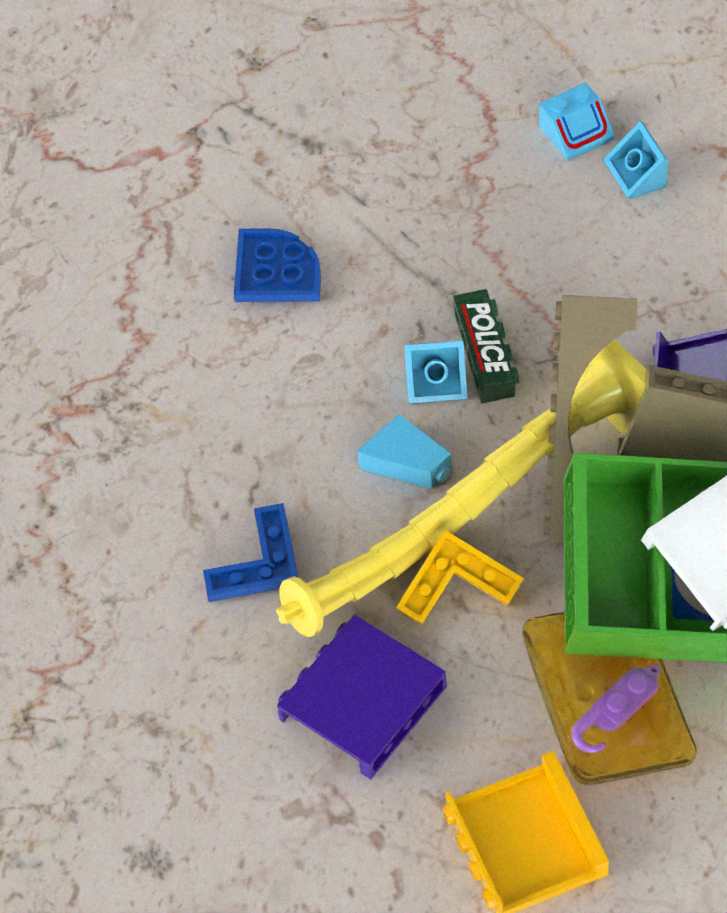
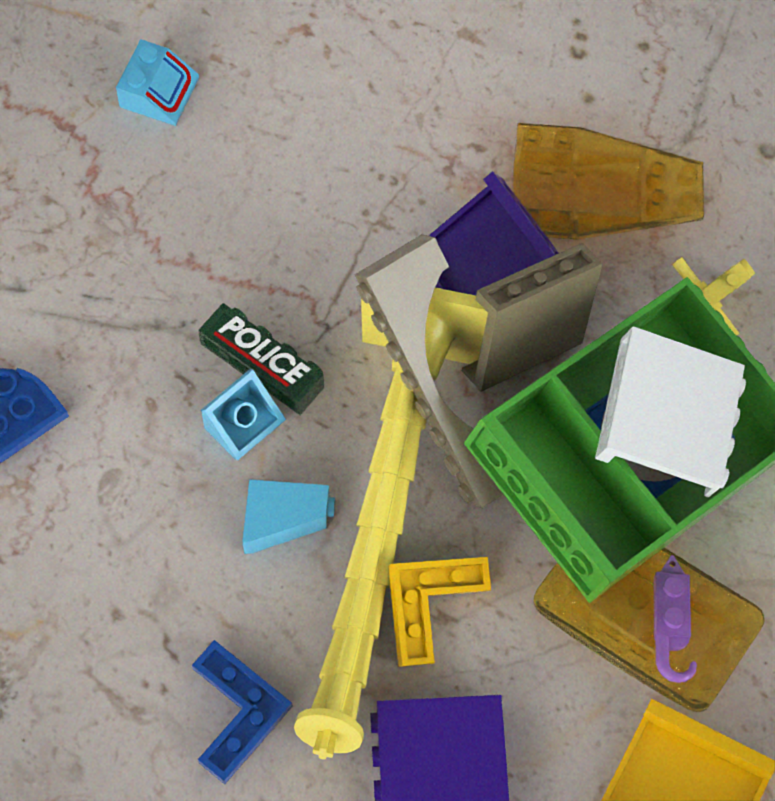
camera: 45 degrees left, 10 degrees up
medium azure slope [603,121,668,199] -> none

